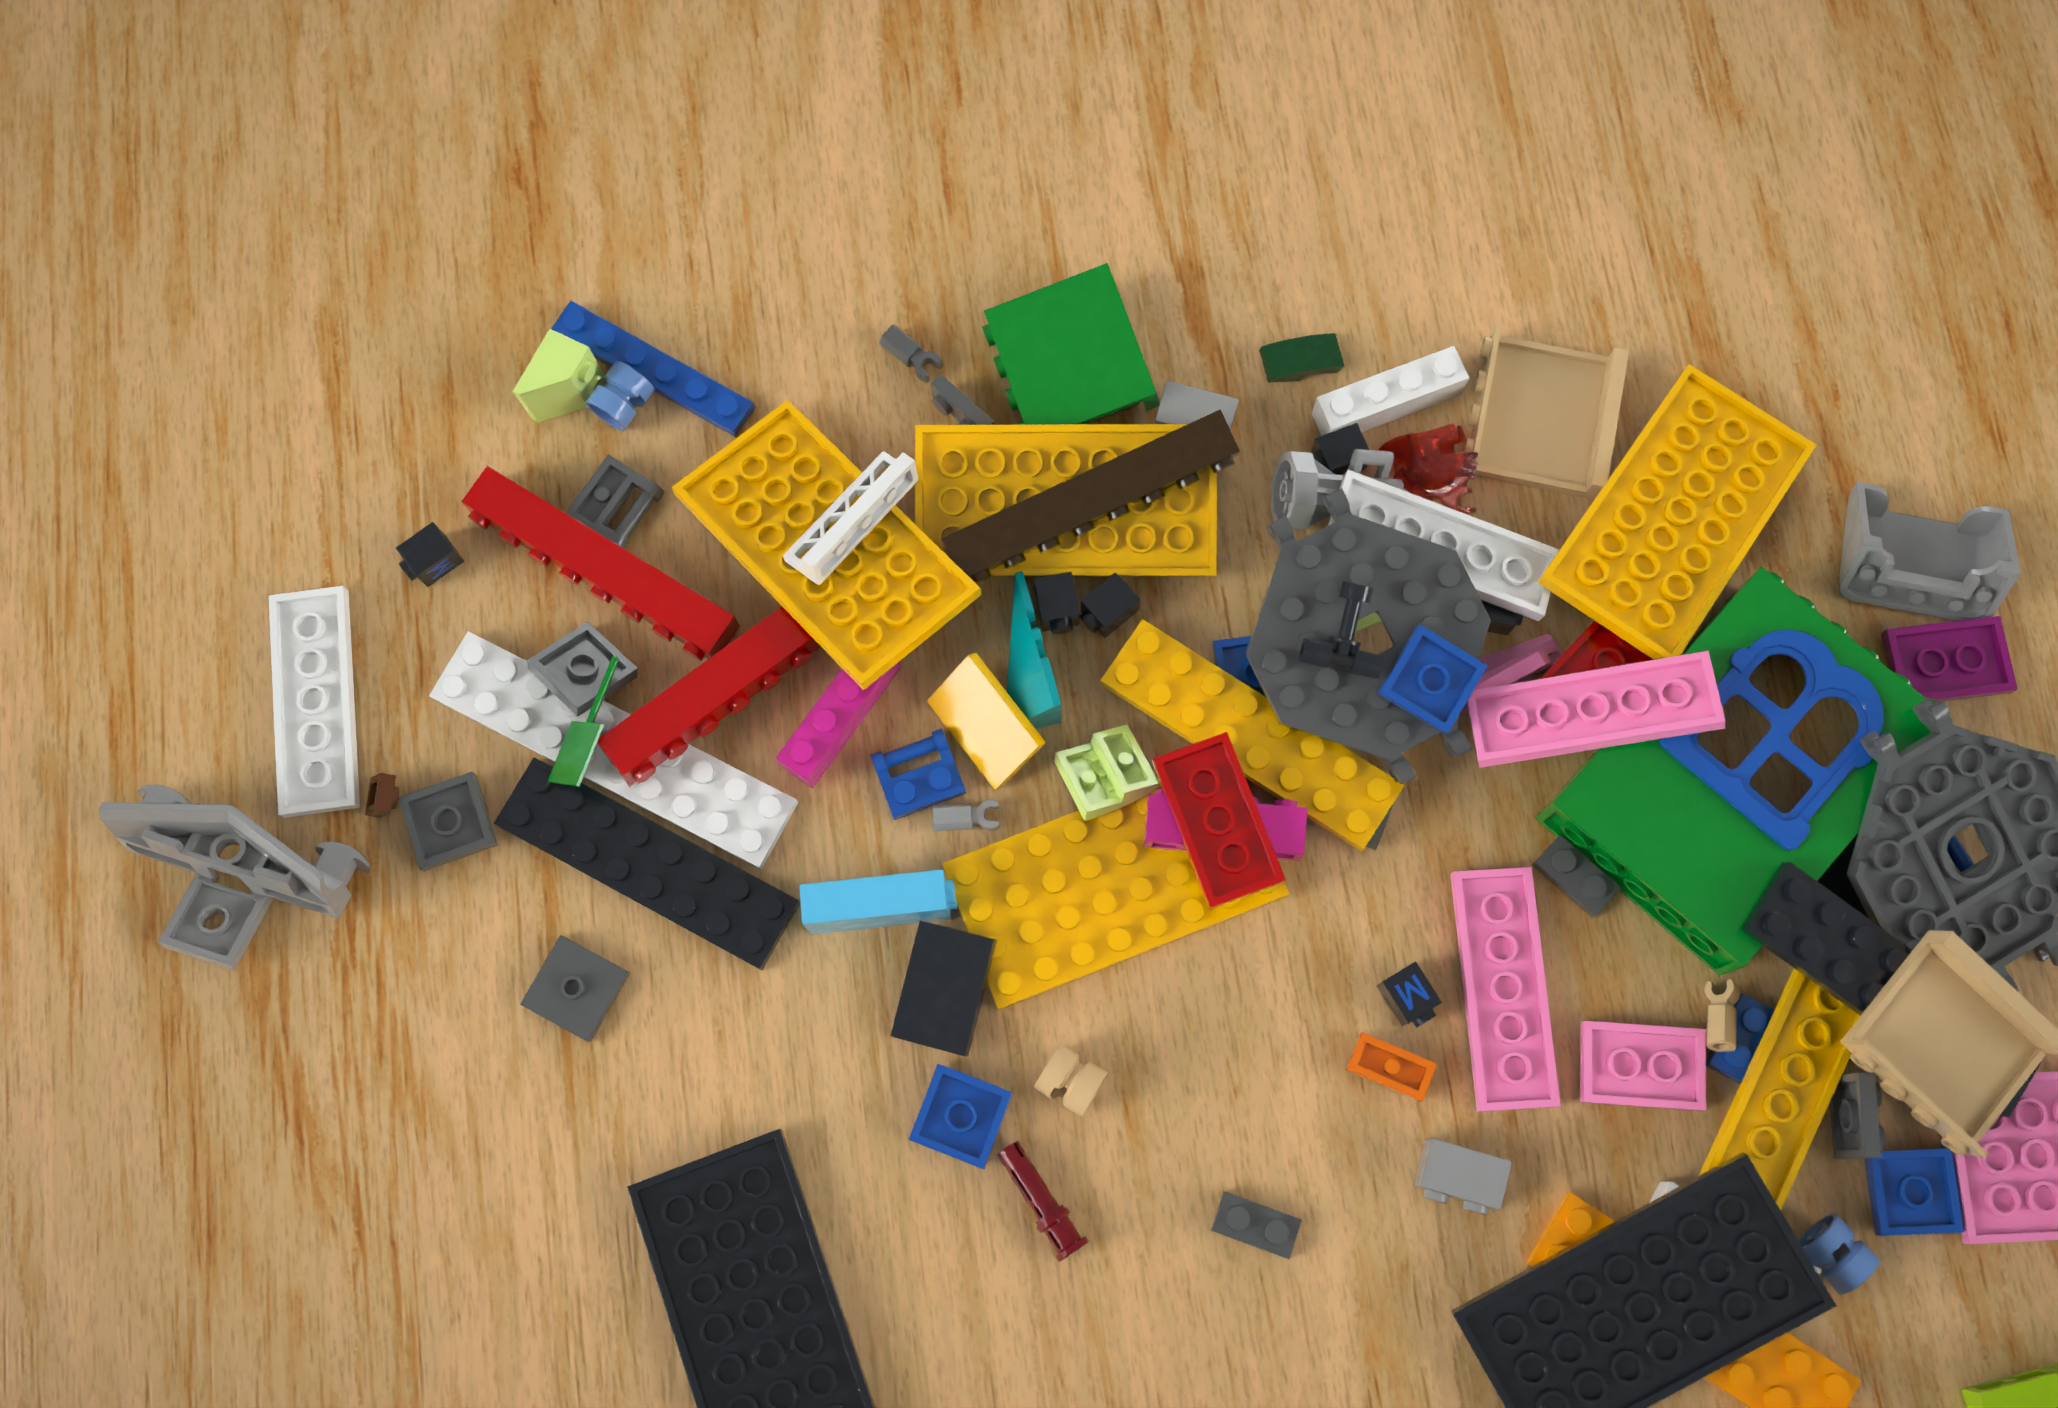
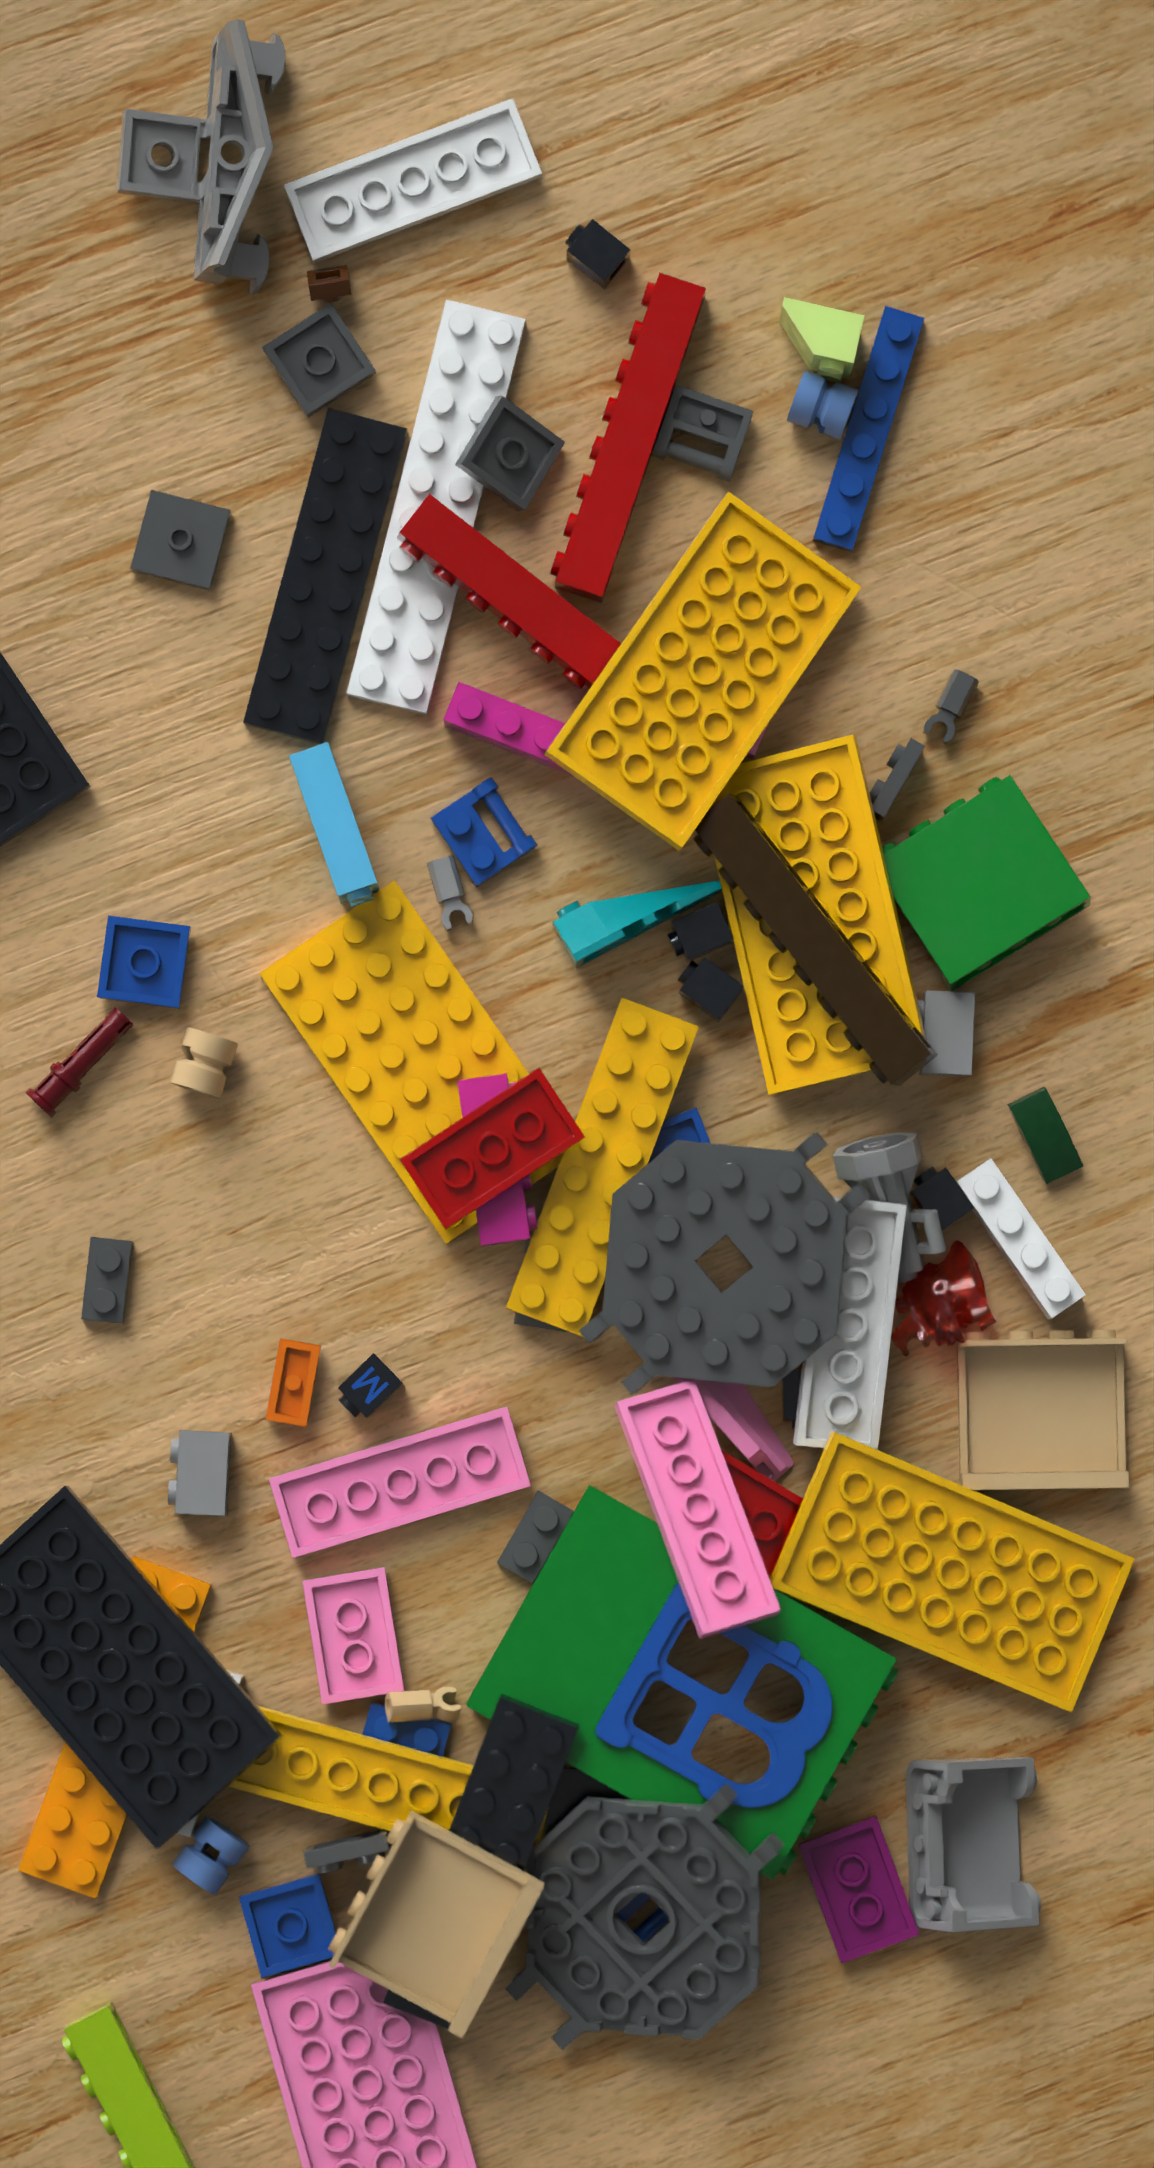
camera: 70 degrees right, 10 degrees up
green piece [547,656,619,787] -> none
white fence [783,451,919,586] -> none
black tile [891,920,997,1056] -> none
yellow tile [927,653,1046,790] -> none
yellowish green slope [1054,724,1159,821] -> none
black bar [1298,581,1384,679] -> none
blue plate [1377,625,1488,734] -> none

